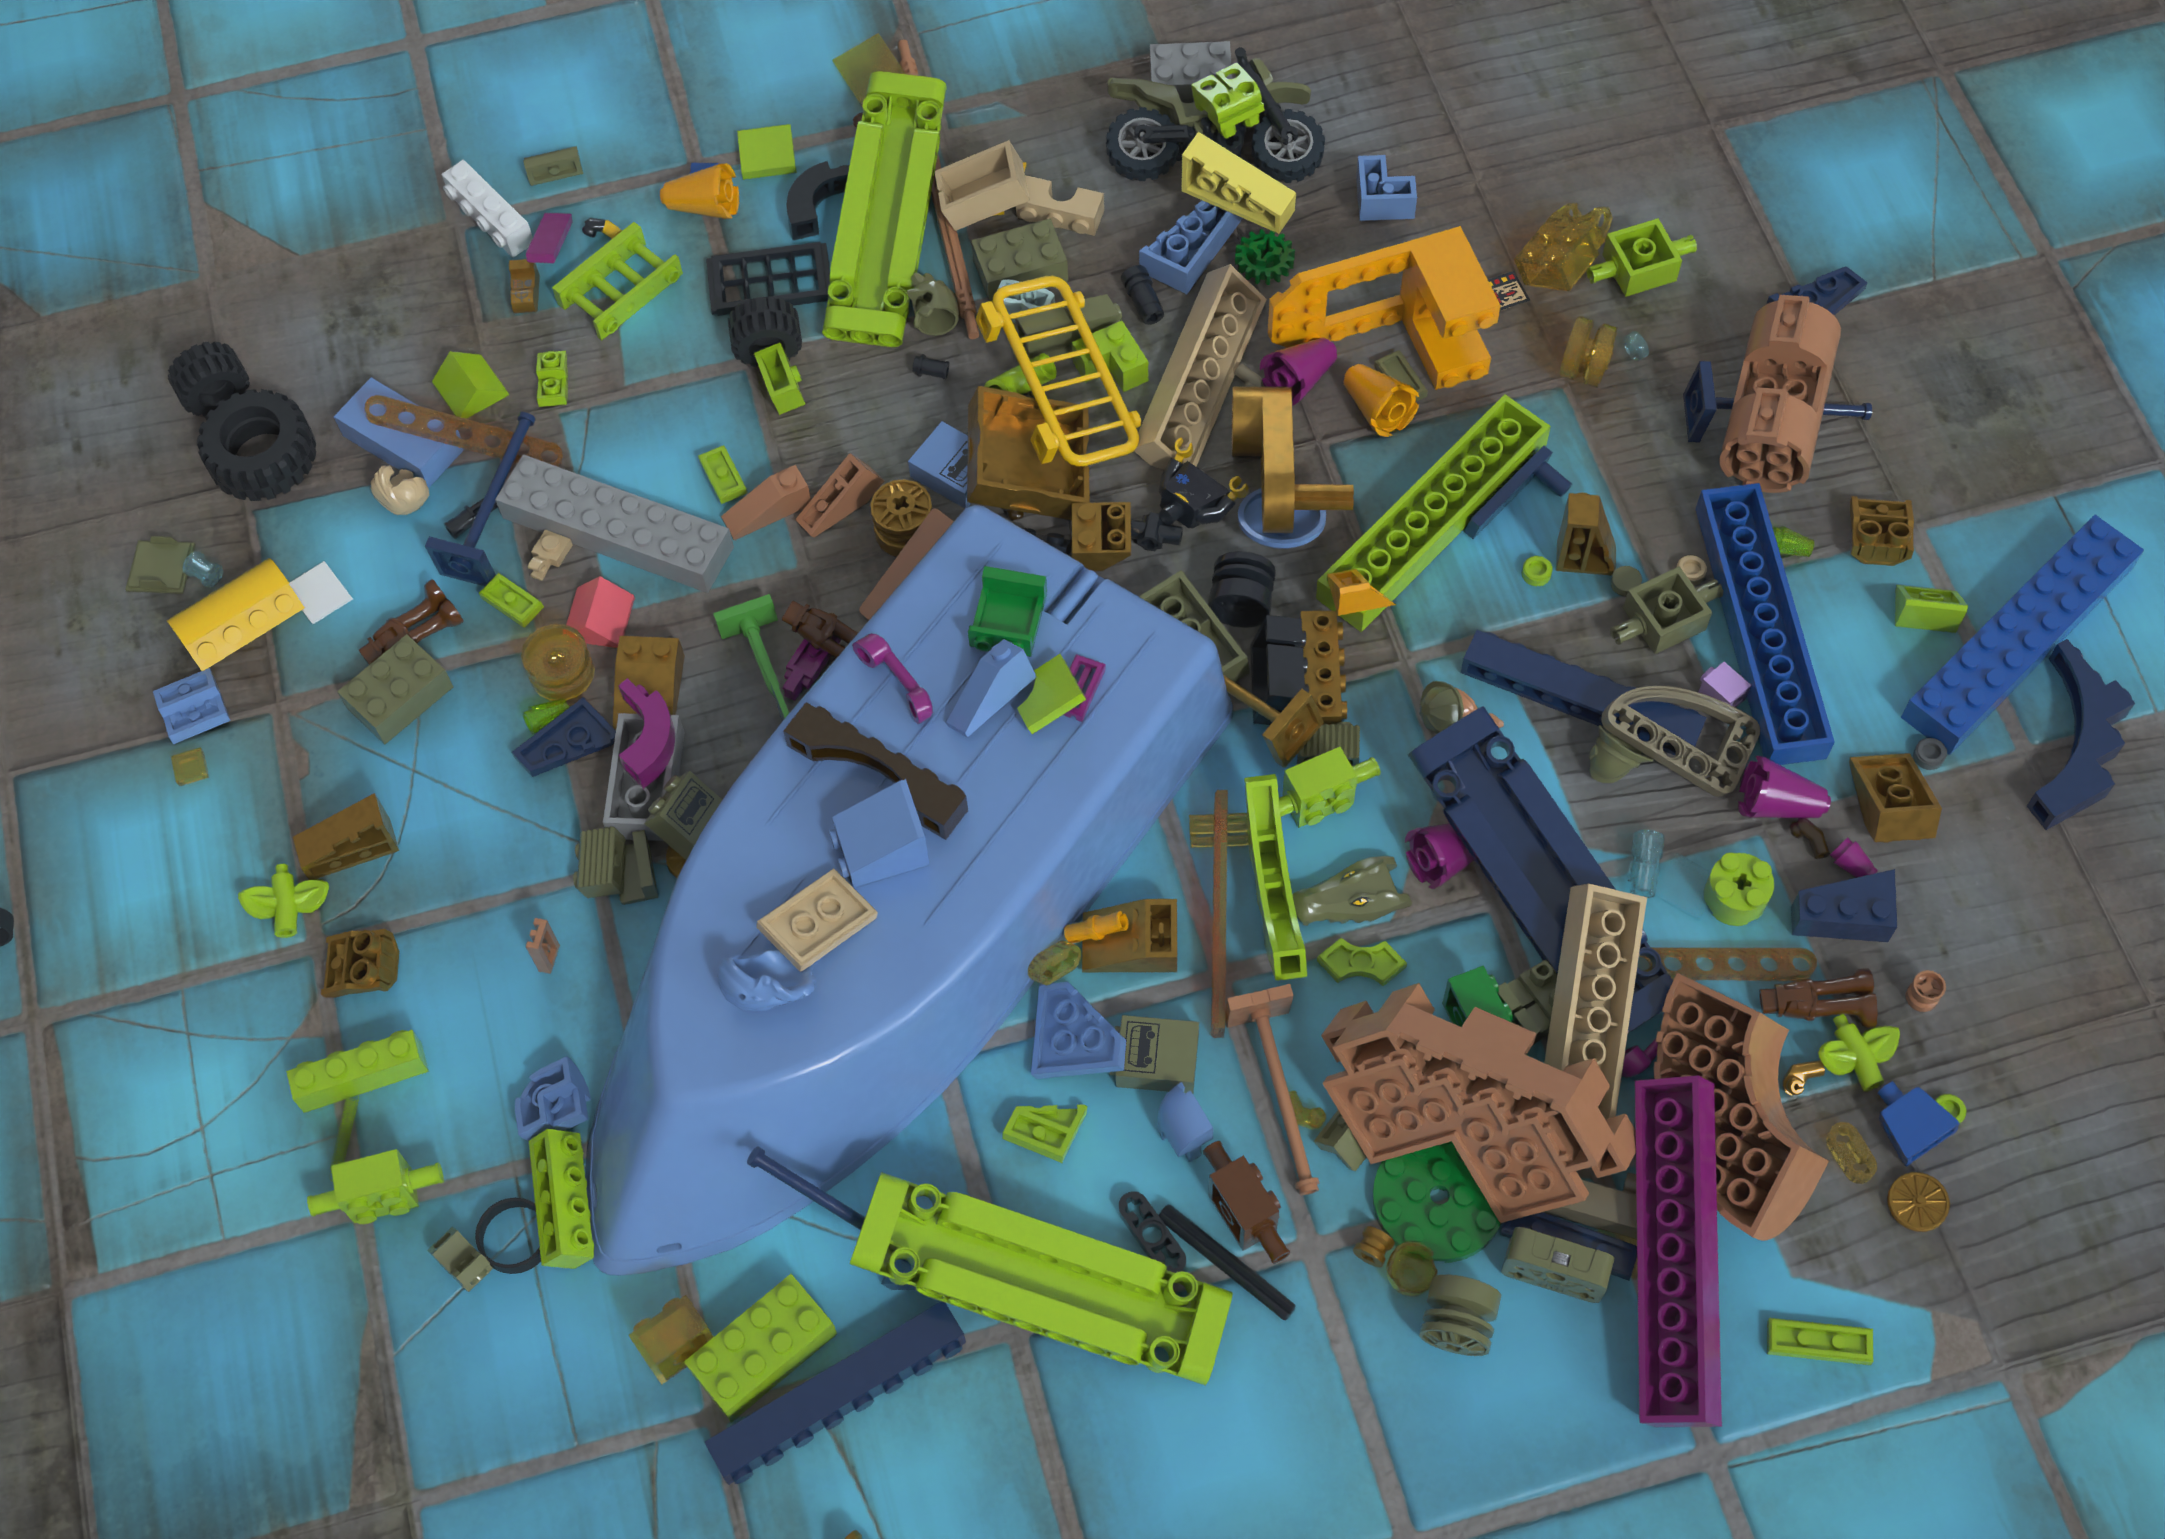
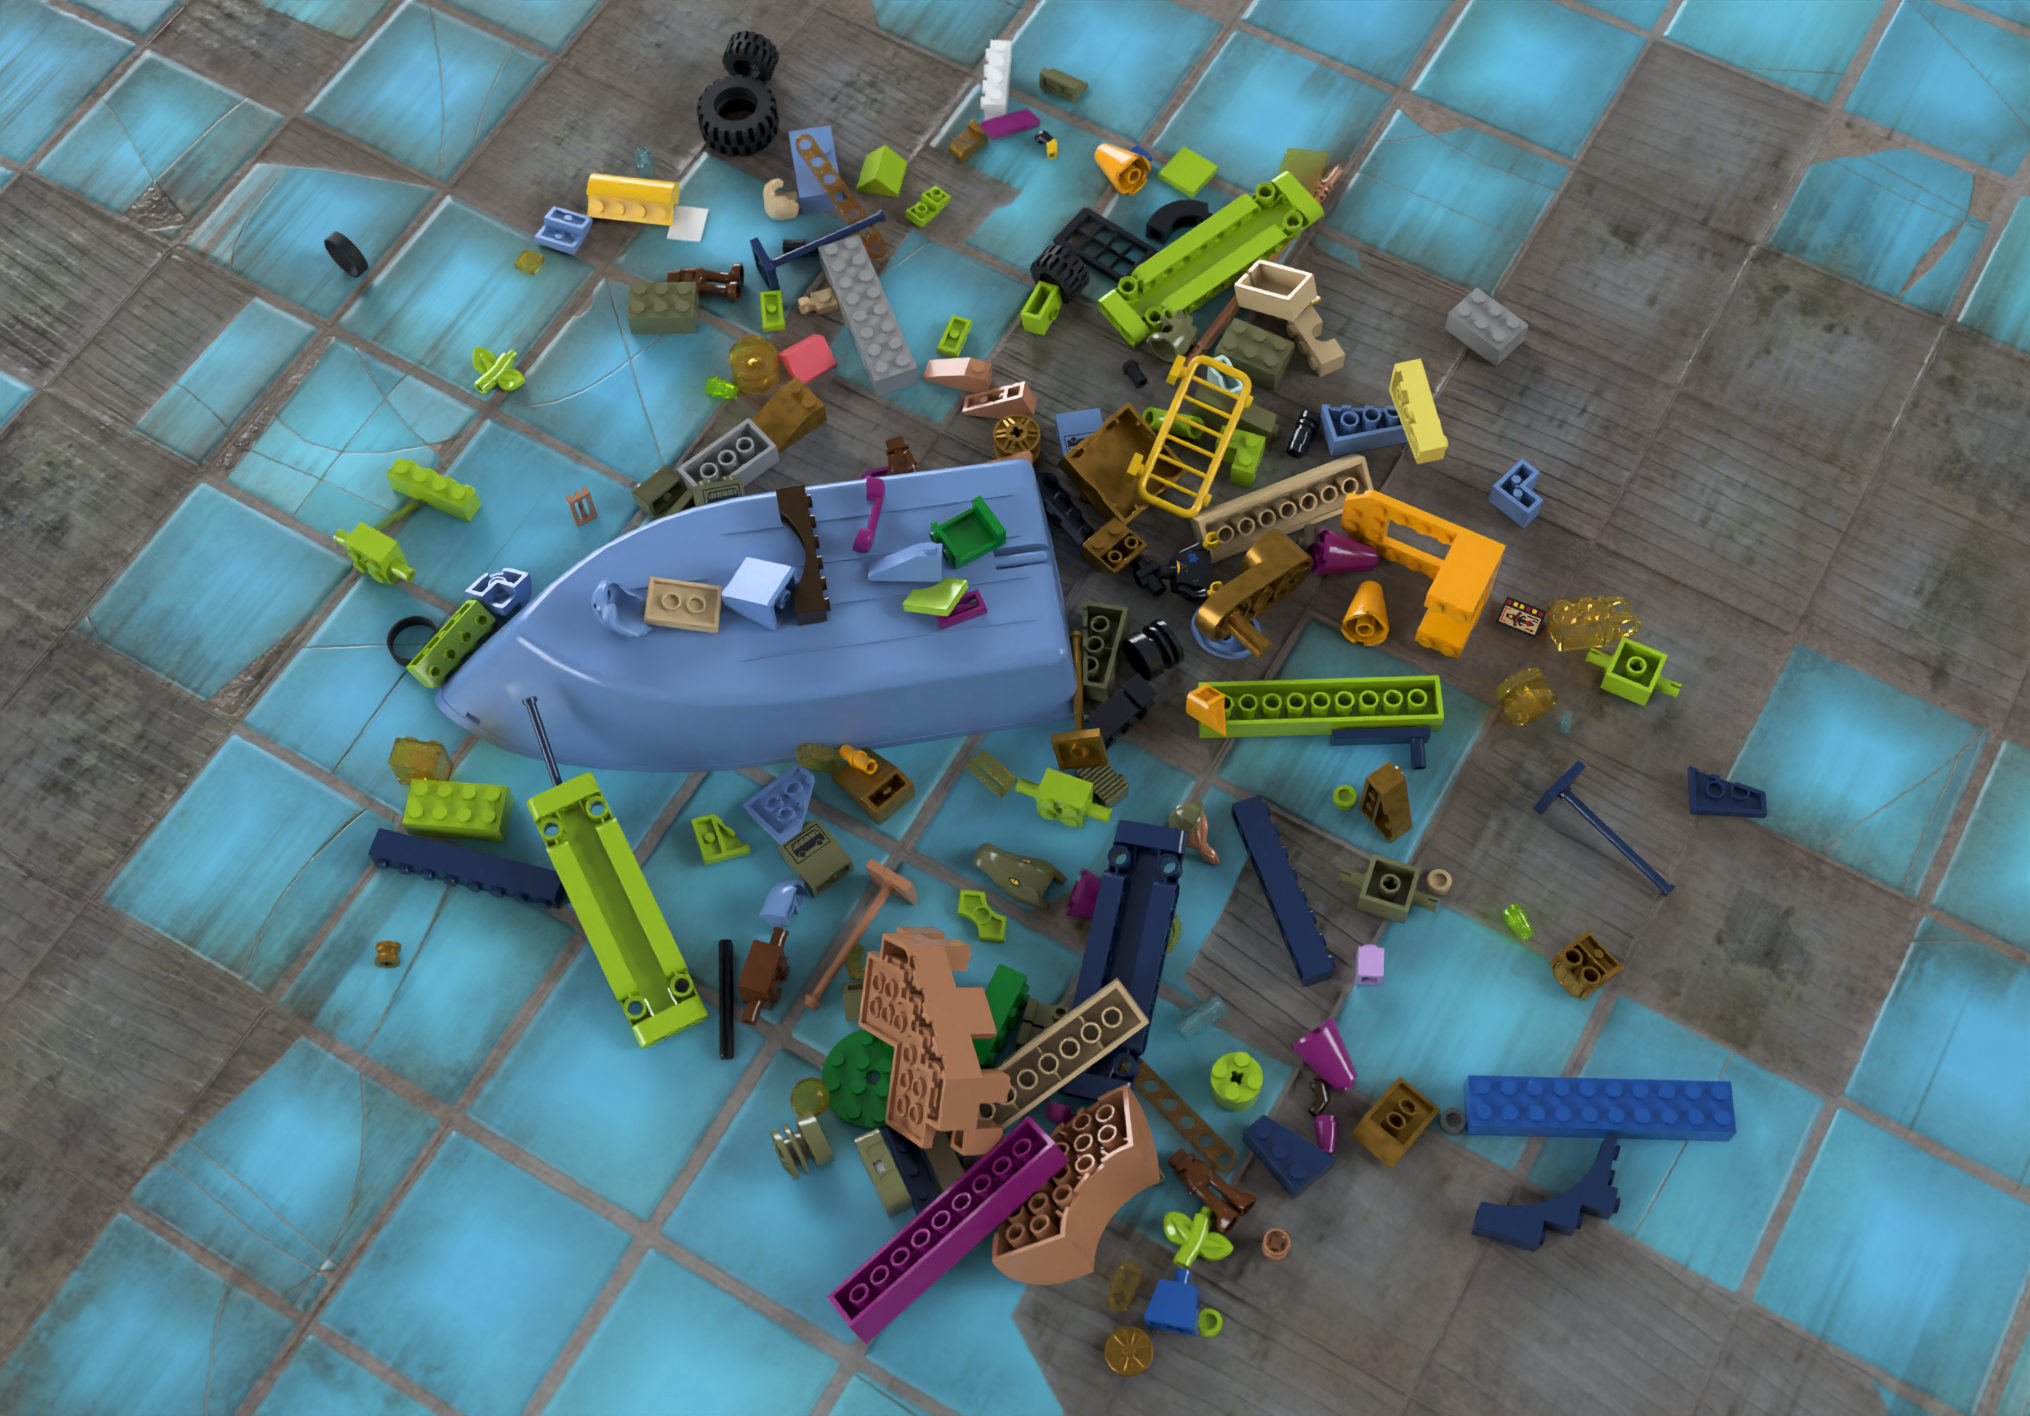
camera: 45 degrees right, 0 degrees up
olive piece [125,536,195,594] -> none
pearl gold wedge [293,793,399,880] -> none
pearl gold slope [321,928,400,998] -> none
olive brick [427,1227,493,1292] -> none
dark blue wing [512,697,616,777] -> none
lime fence [552,222,683,341] -> none
magenta arch [618,678,675,789] -> none
bright green piece [713,594,789,721] -> none
piece [1106,47,1325,183] -> none
black beam [1119,1192,1186,1273] -> none
lime hips [1191,63,1265,138] -> none
clear orange tile [1211,790,1228,1038] -> none
green gear [1235,229,1295,285] -> none
lime arch [1244,774,1307,981] -> none
pearl gold brick [1300,611,1347,725] -> none
pearl gold wheel [1353,1226,1395,1267] -> none
olive tile [1374,350,1428,402] -> none
olive piece [1589,725,1654,783] -> none
dark tan beam [1601,686,1760,797] -> none
olive tile [1611,566,1642,597] -> none
blue brick [1695,483,1835,765] -> none
nougat cylinder [1720,295,1841,493] -> none
lime tile [1767,1318,1873,1365] -> none
pearl gold arm [1783,1060,1825,1095] -> none
lime slope [1895,585,1968,633] -> none

